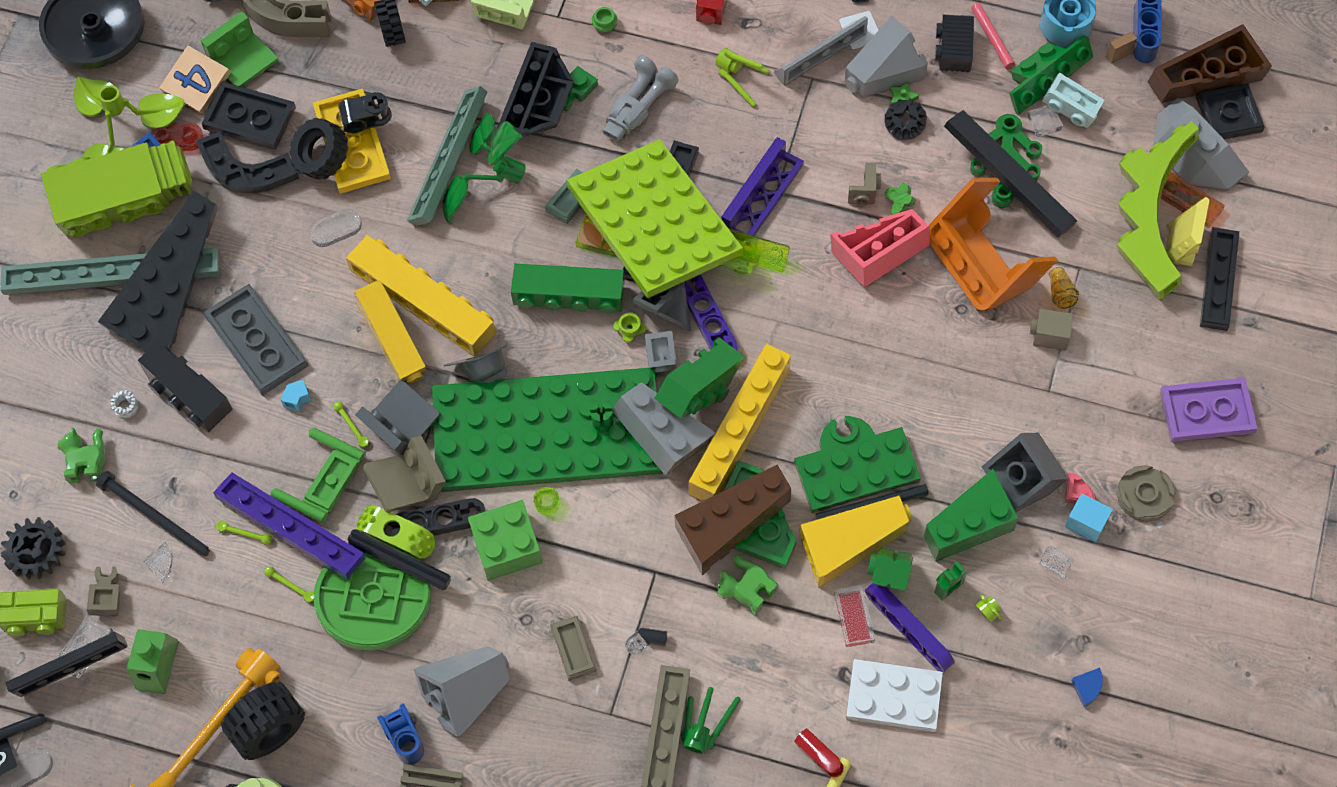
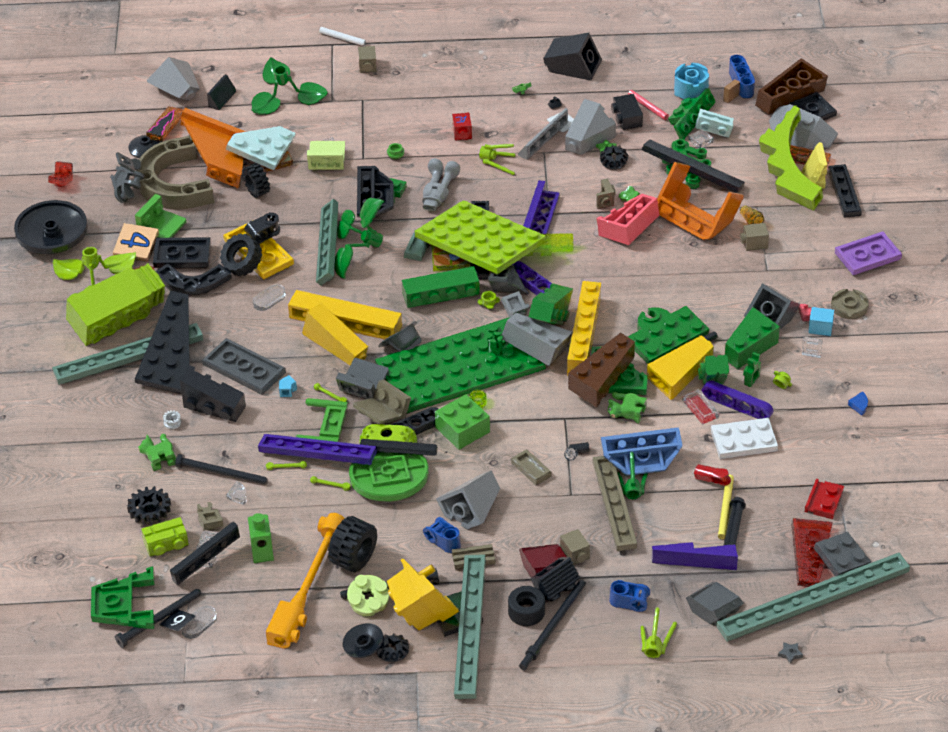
camera: 20 degrees left, 20 degrees down
none -> medium blue wedge [601,427,683,476]

